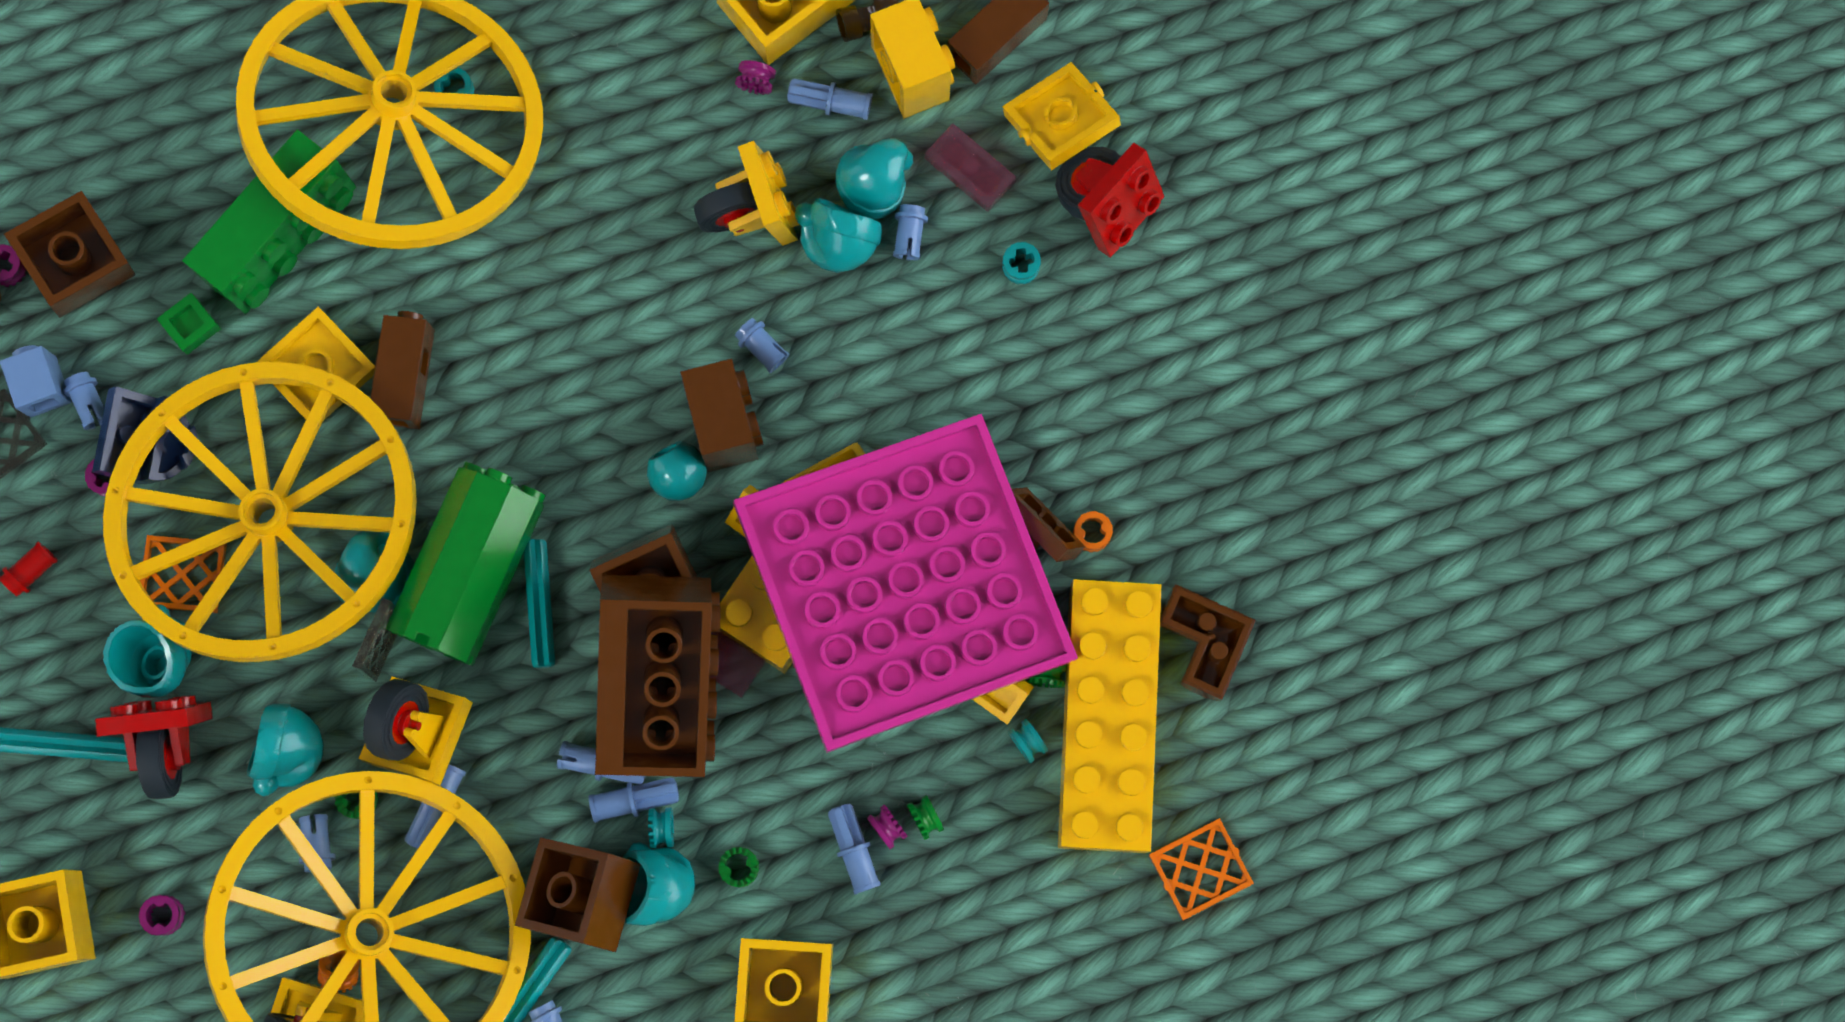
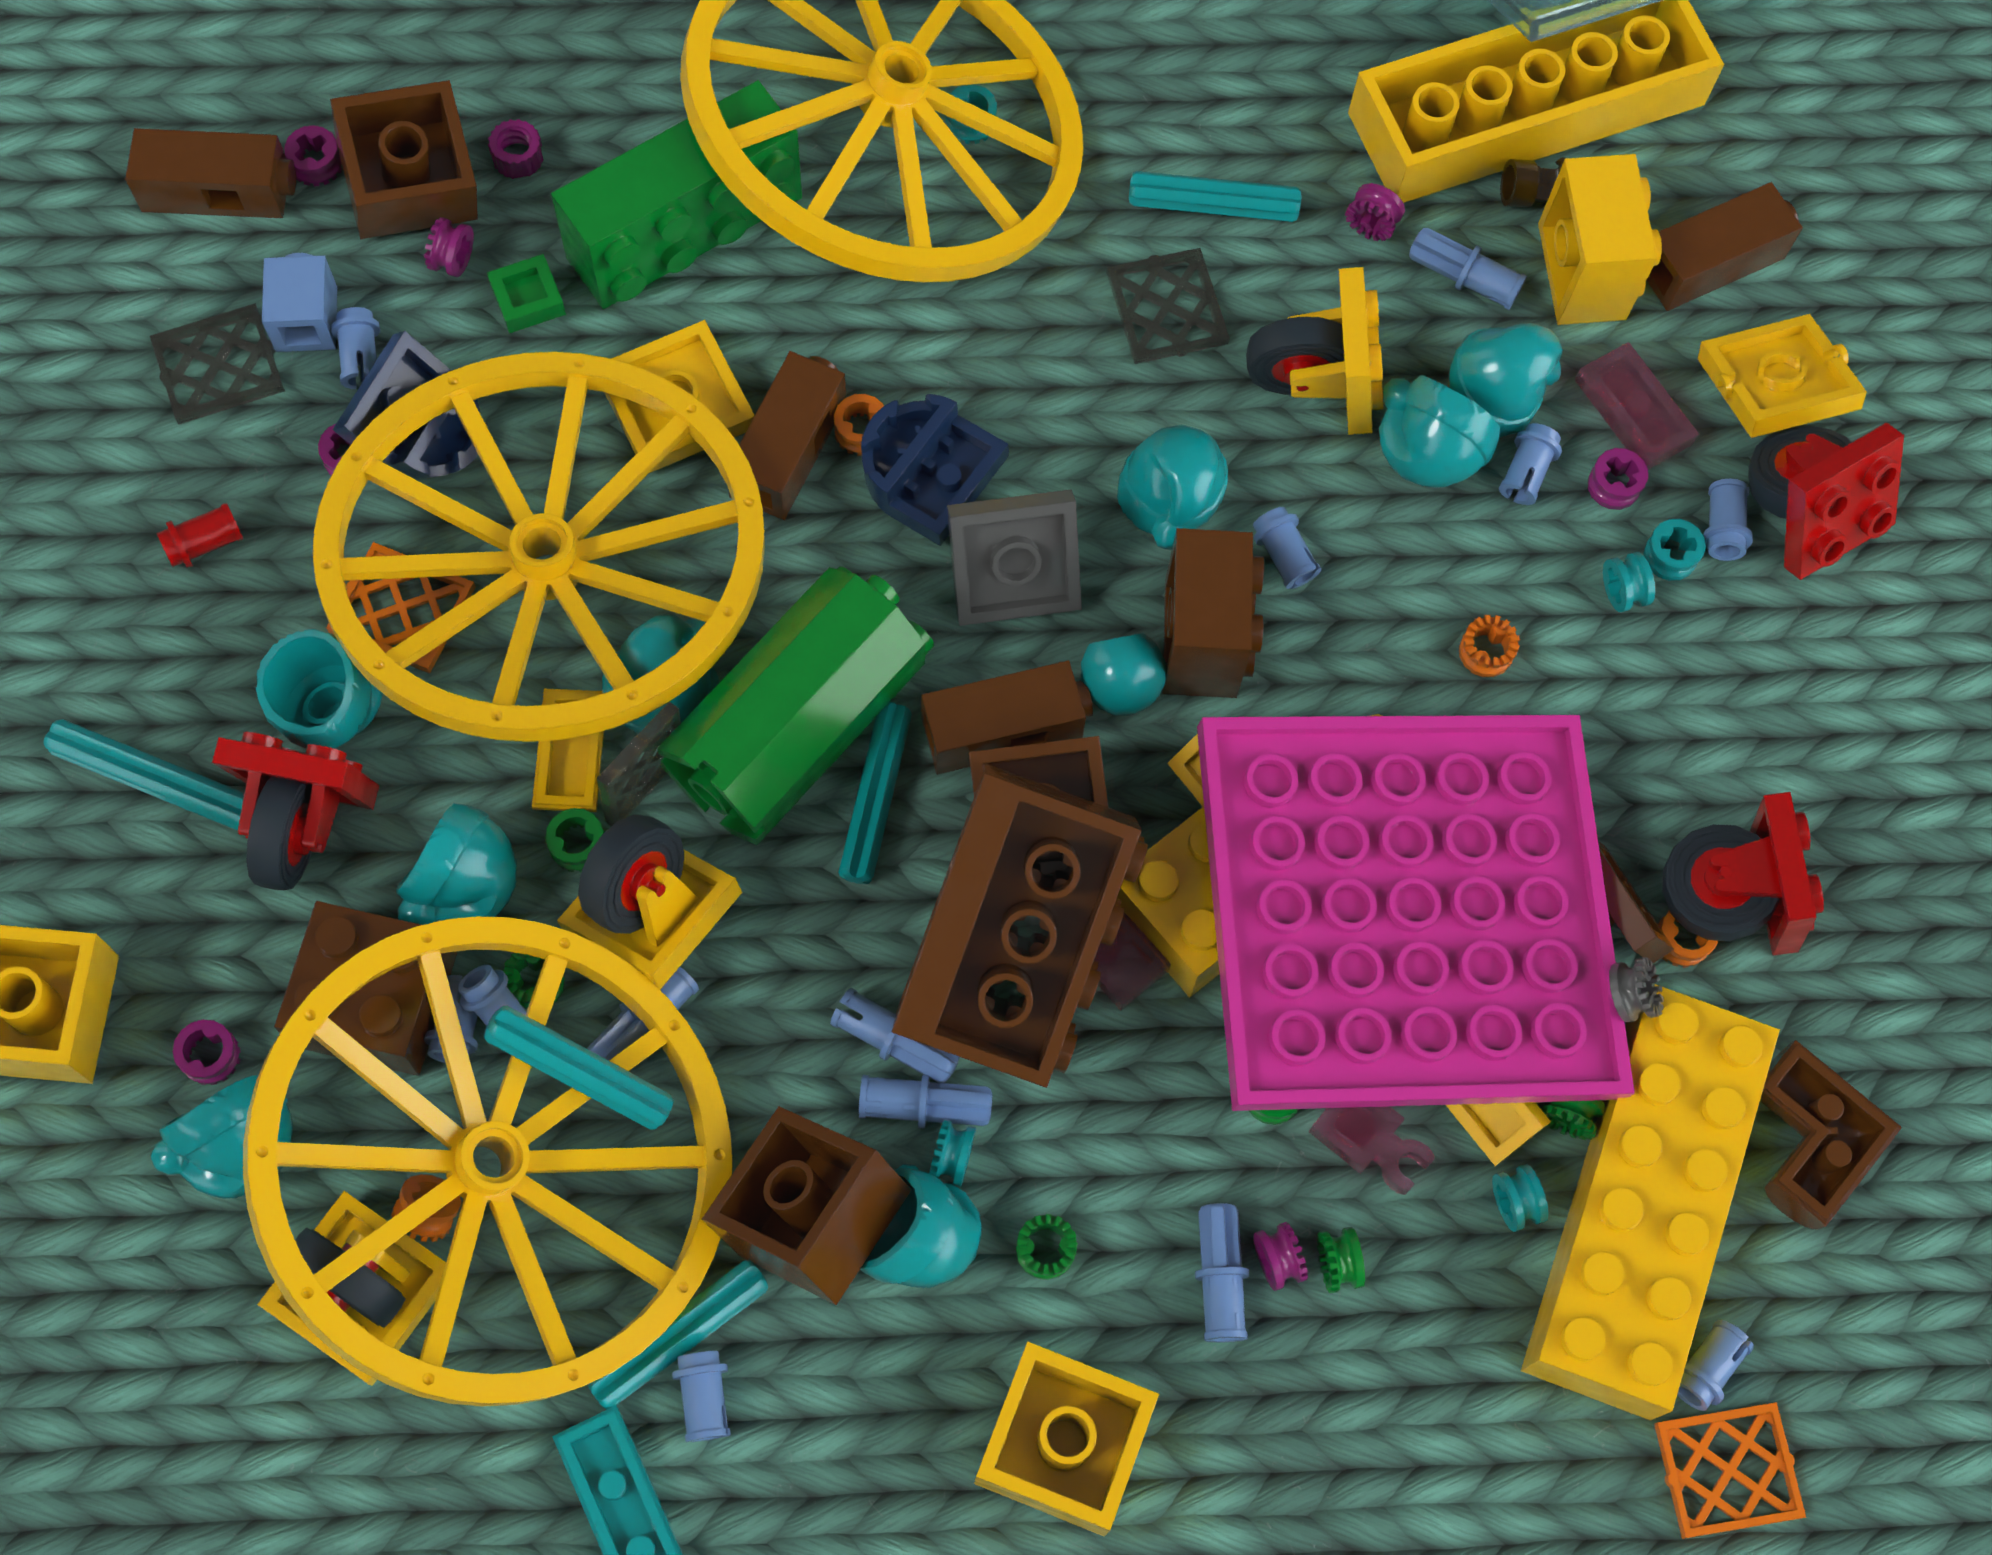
camera: 15 degrees right, 10 degrees down
none -> teal piece [151,1075,293,1199]
none -> reddish brown brick [274,901,458,1076]
none -> magenta bush [424,217,474,278]
none -> medium blue pin [458,965,526,1026]
none -> teal axle [484,1006,674,1130]
none -> magenta axle [488,119,544,179]
none -> yellow tile [532,688,604,812]
none -> green bush [545,808,604,873]
none -> orange bush [834,394,884,456]
none -> dark blue slope [861,394,1009,546]
none -> reddish brown brick [921,660,1093,775]
none -> dark grey tile [947,489,1082,626]
none -> clear smoke window [1107,248,1230,364]
none -> teal piece [1117,424,1228,550]
none -> teal axle [1129,171,1302,222]
none -> clear pink plate [1308,1106,1435,1195]
none -> orange bush [1459,615,1520,677]
none -> magenta bush [1588,448,1648,510]
none -> teal bush [1603,552,1656,612]
none -> dark grey bush [1609,957,1664,1023]
none -> plate [1662,792,1824,956]
none -> medium blue pin [1677,1320,1754,1411]
none -> medium blue pin [1703,478,1753,561]

